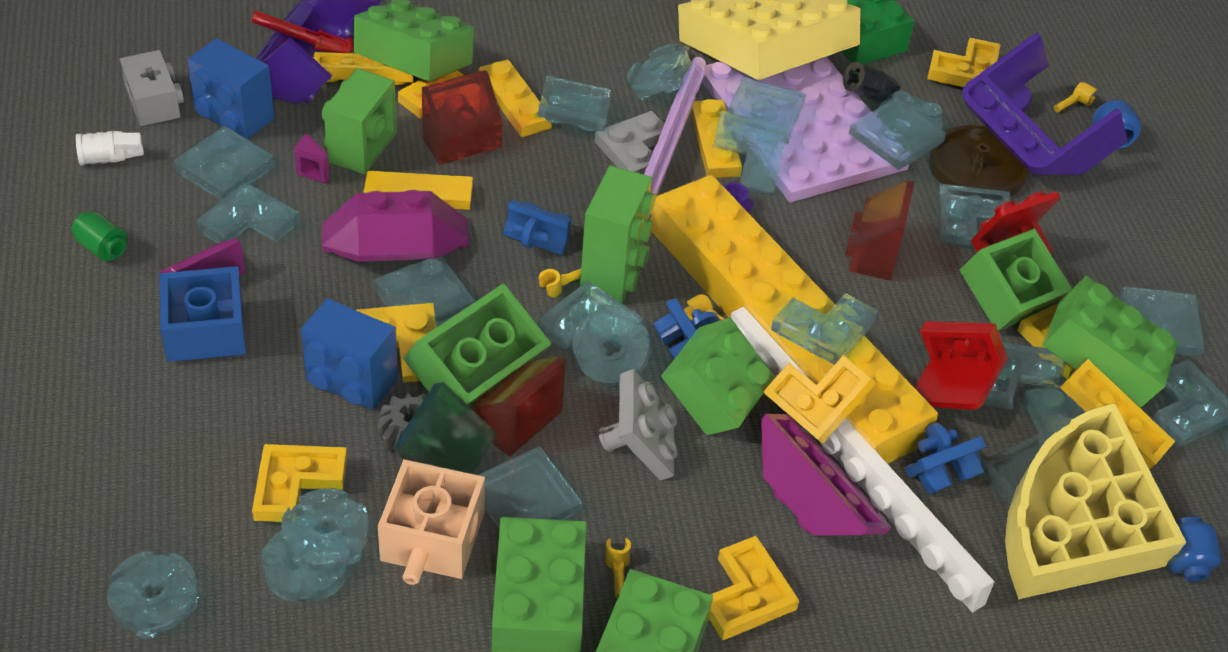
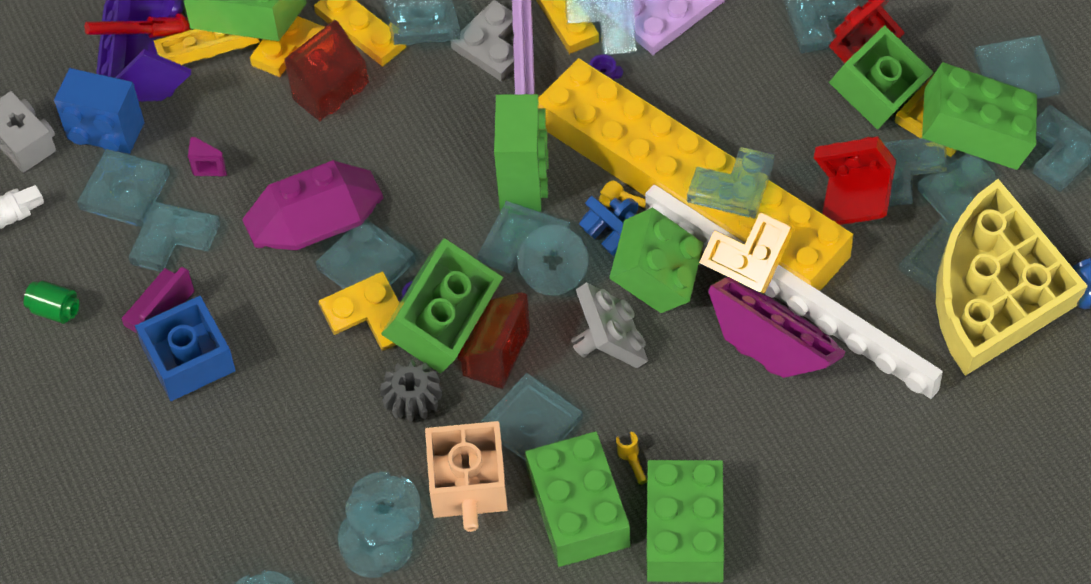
camera: 10 degrees left, 10 degrees up
yellow plate [252,444,347,523] -> none
blue brick [301,298,398,411] -> none
bright green brick [322,68,397,174] -> none
yellow tile [364,171,473,210] -> none
clear green plate [393,382,498,474] -> none
blue hips [503,199,572,255] -> none
yellow hand [539,269,581,298] -> none
yellow plate [709,536,799,641] -> none
clear red slope [845,180,915,281] -> none
blue hips [904,423,986,494] -> none
yellow plate [1060,359,1175,469] -> none

